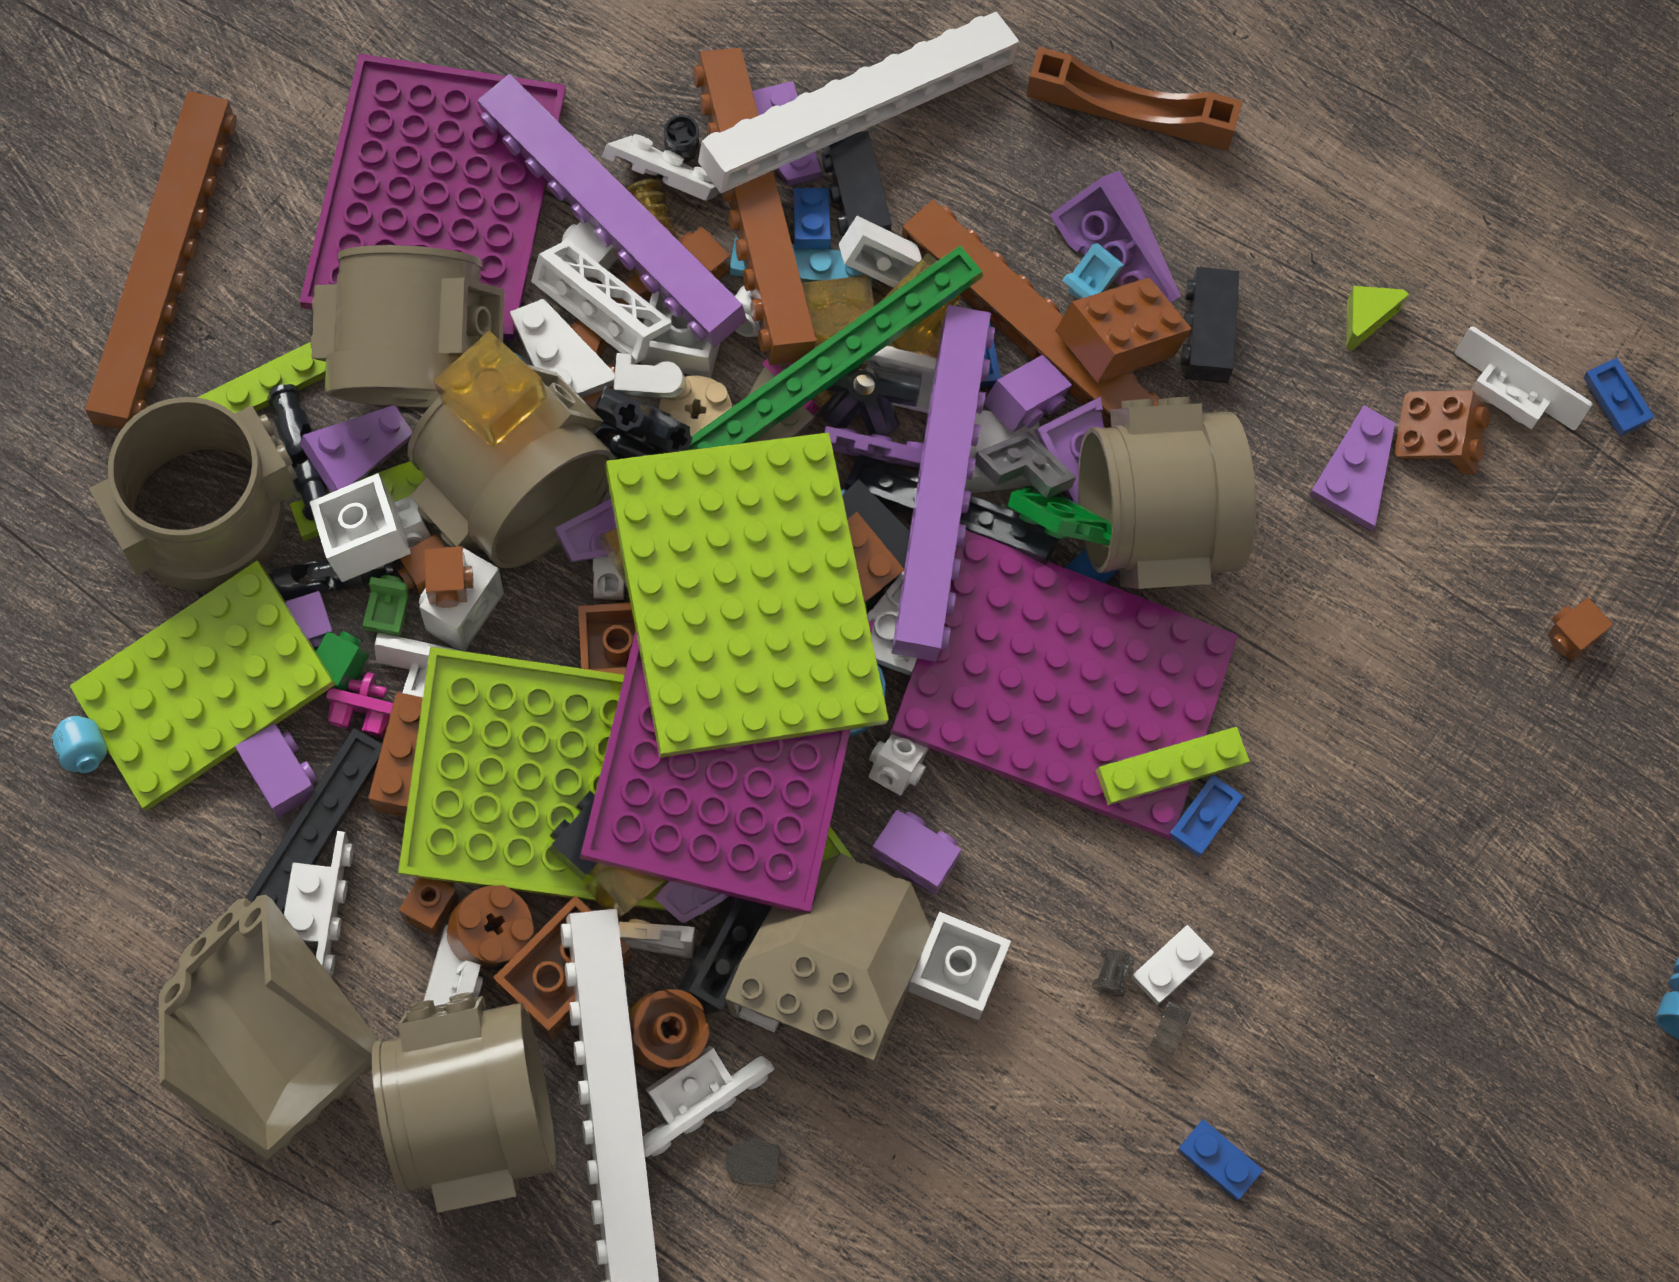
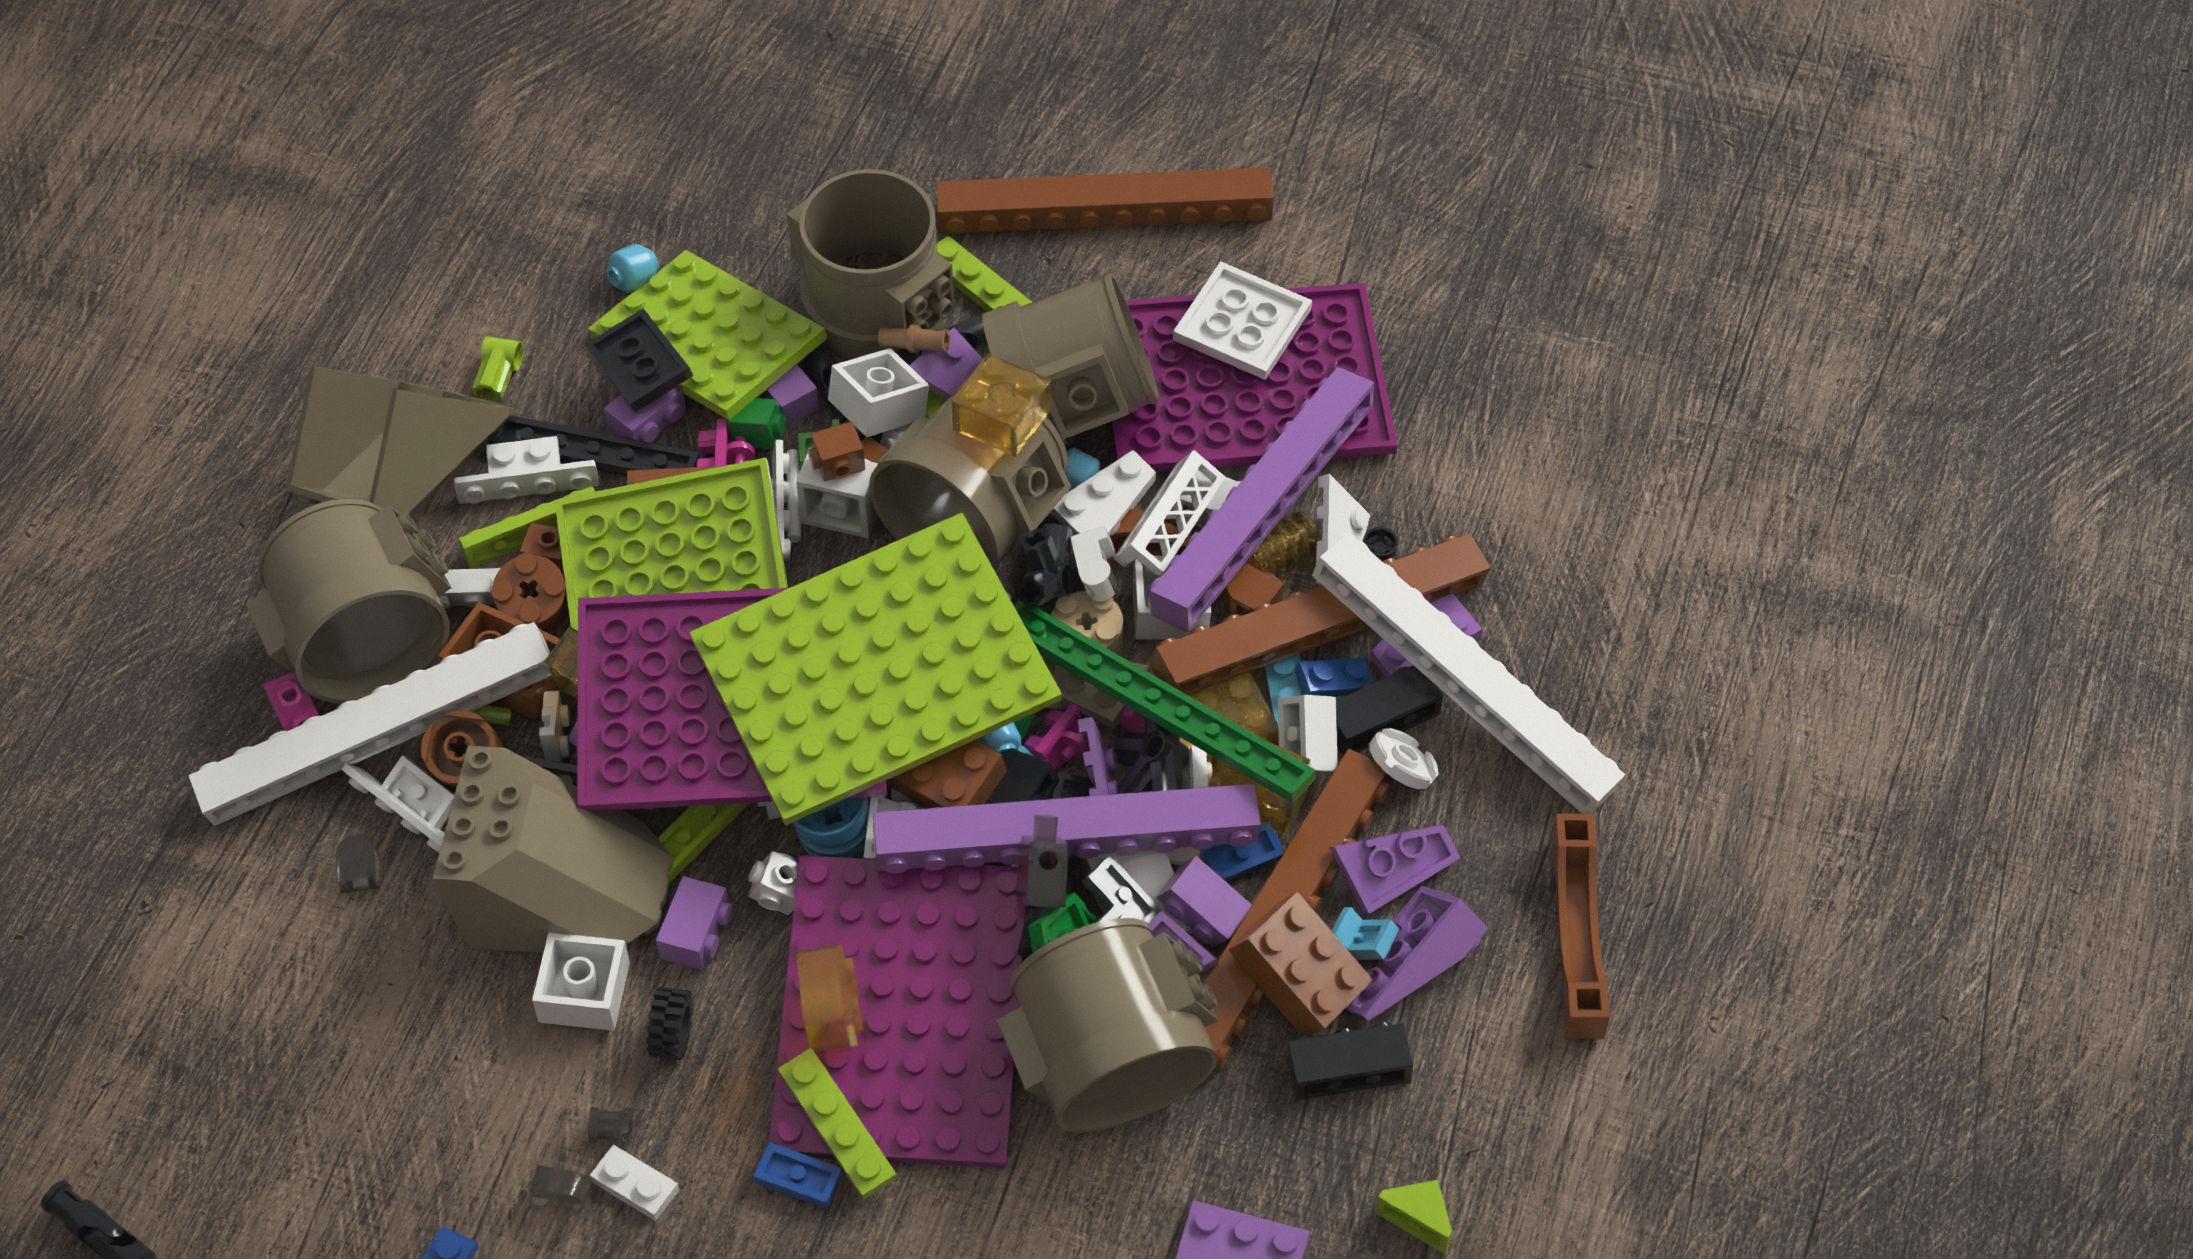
camera: 80 degrees right, 15 degrees down
none -> dark pink hips [262,670,319,731]
none -> lime plate [459,486,595,569]
none -> lime piece [472,336,523,402]
none -> black plate [585,308,694,413]
none -> black tyre [647,987,693,1060]
none -> clear yellow brick [795,944,864,1052]
none -> medium nougat pin [878,325,951,353]
none -> clear smoke torso [1016,815,1068,908]
none -> white plate [1173,261,1312,380]
none -> medium lavender wing [1329,825,1460,914]
none -> white tile [1369,728,1438,789]

